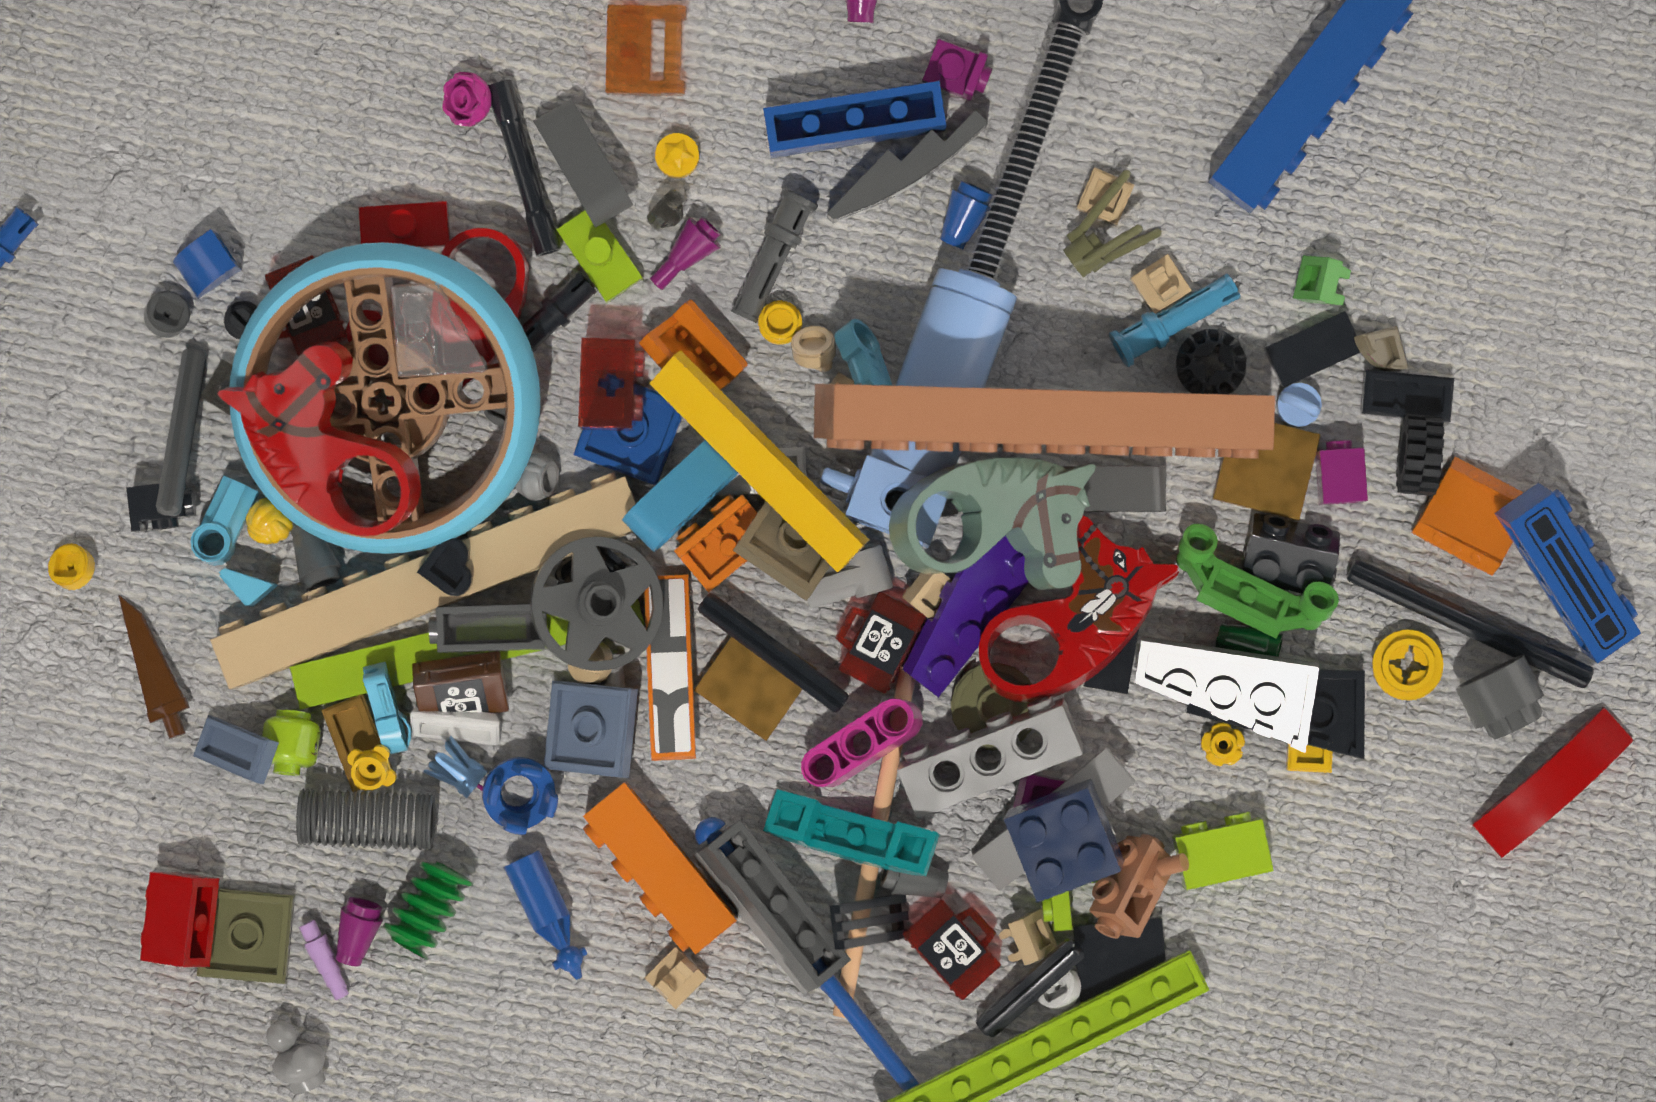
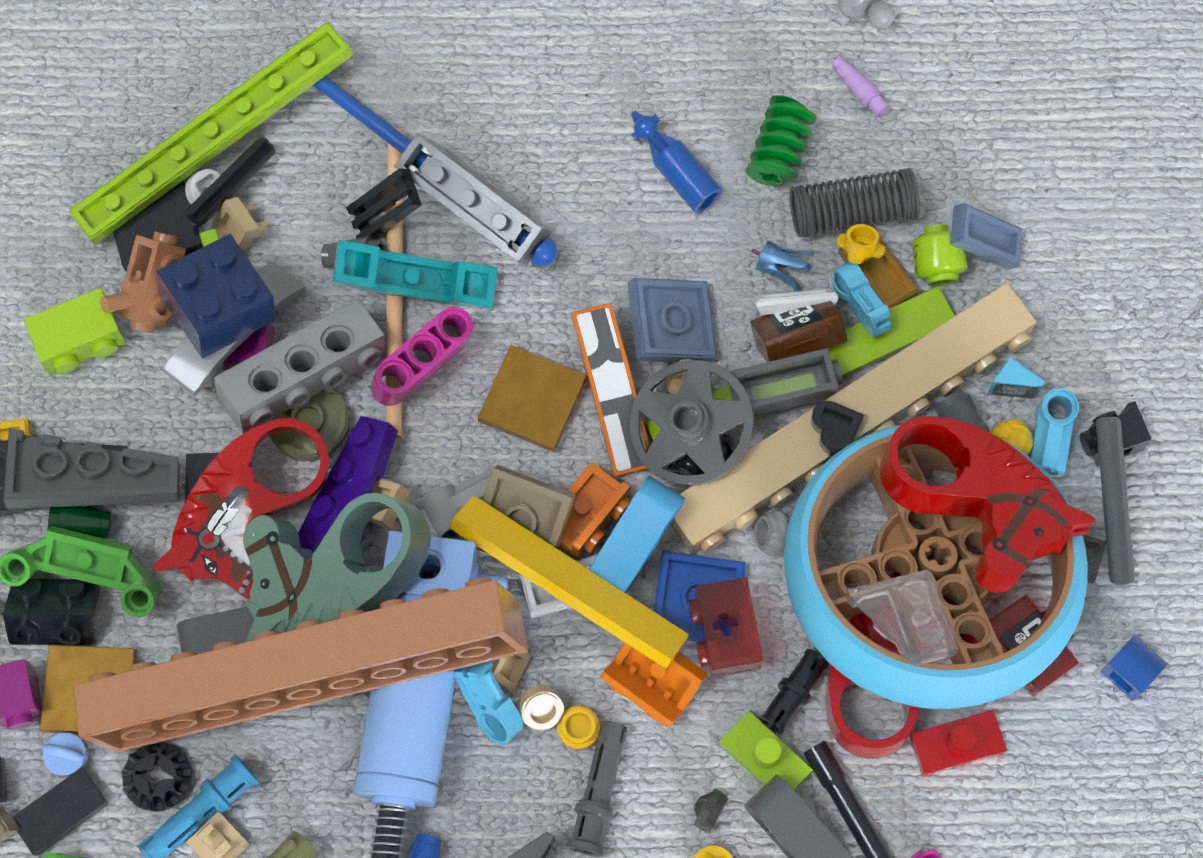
camera: 165 degrees right, 15 degrees down
yellow tile [48,543,95,590] -> none
reddish brown bar [118,595,190,739] -> none
red brick [140,872,220,967] -> none
dark grey tile [144,291,190,338] -> none
olive tile [197,888,295,984] -> none
black piece [224,300,258,339] -> none
magenta cone [335,897,384,967] -> none
blue piece [482,757,558,835] -> none
orange brick [583,781,738,955] -> none
tan tile [645,946,707,1009] -> none
magenta cone [650,217,721,290] -> none
black axle [698,593,849,713] -> none
piece [835,592,926,694] -> none
piece [903,899,1001,1000] -> none
yellow plate [1201,723,1245,766] -> none

